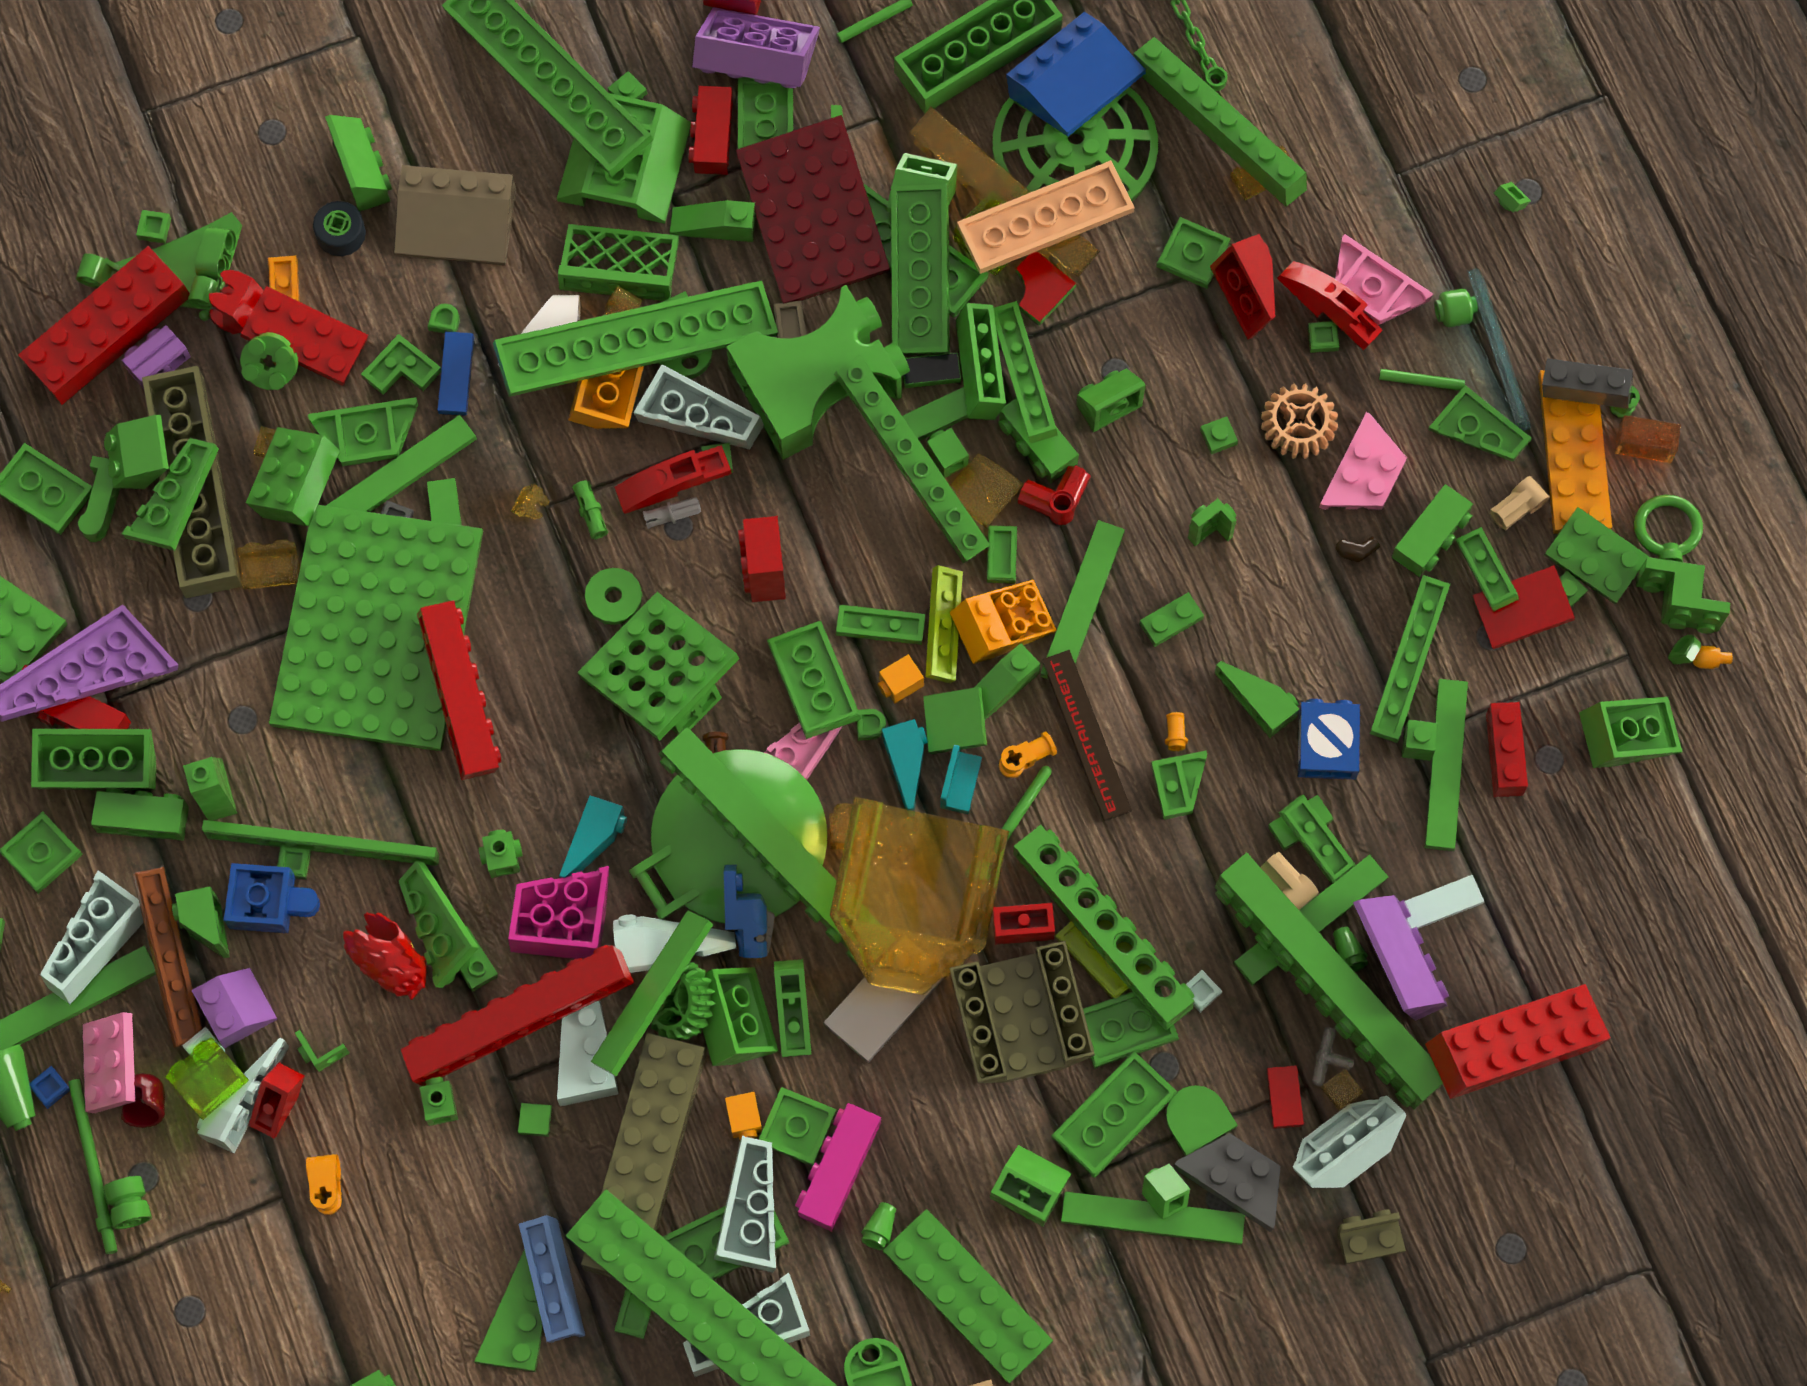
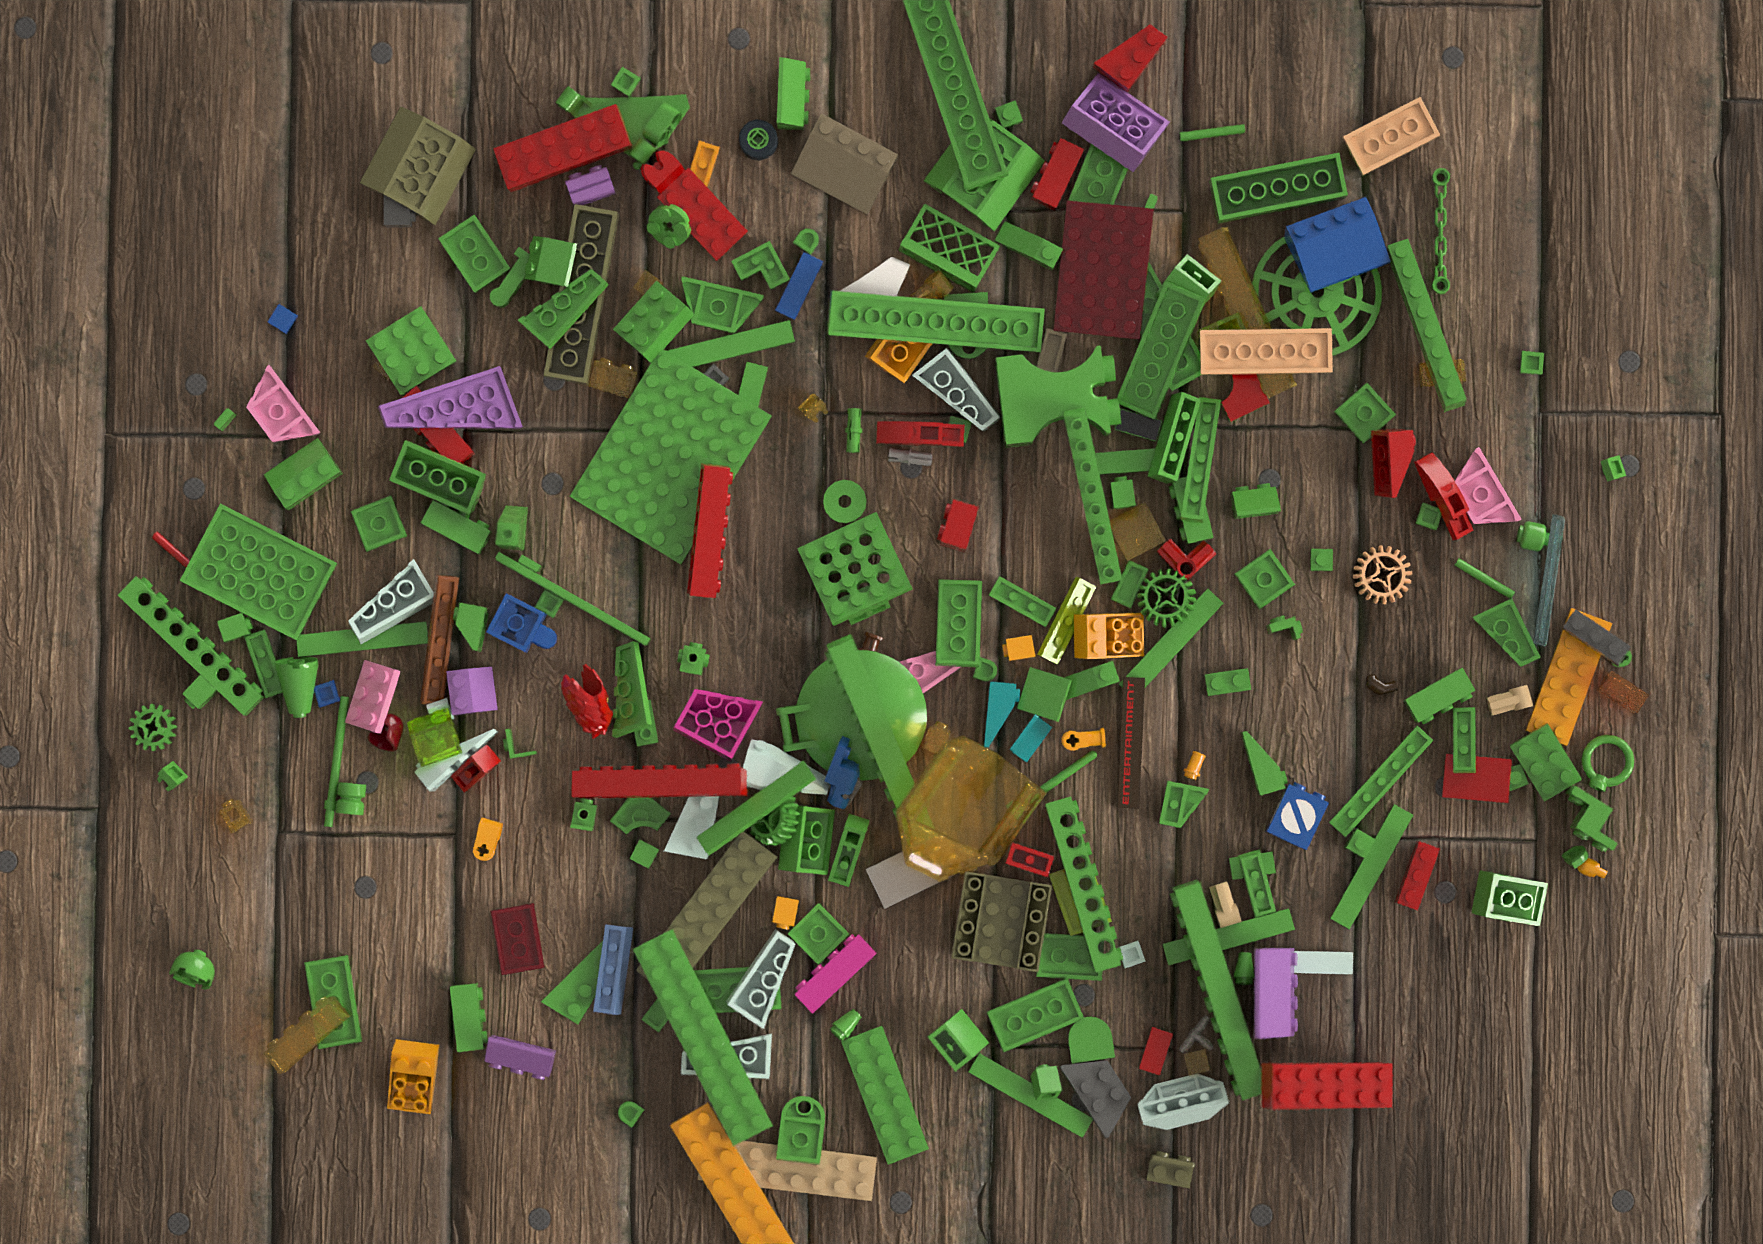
camera: 25 degrees right, 15 degrees up
teal slope [559,795,627,878] -> none
bright pink wing [1319,412,1407,510] -> none
none -> dark red tile [491,903,545,975]
none -> bright green tile [518,555,542,573]
none -> bright green tile [610,798,671,834]
none -> bright green gear [1137,569,1196,628]
none -> bright green tile [1234,549,1295,609]
none -> bright green plate [1520,351,1544,375]

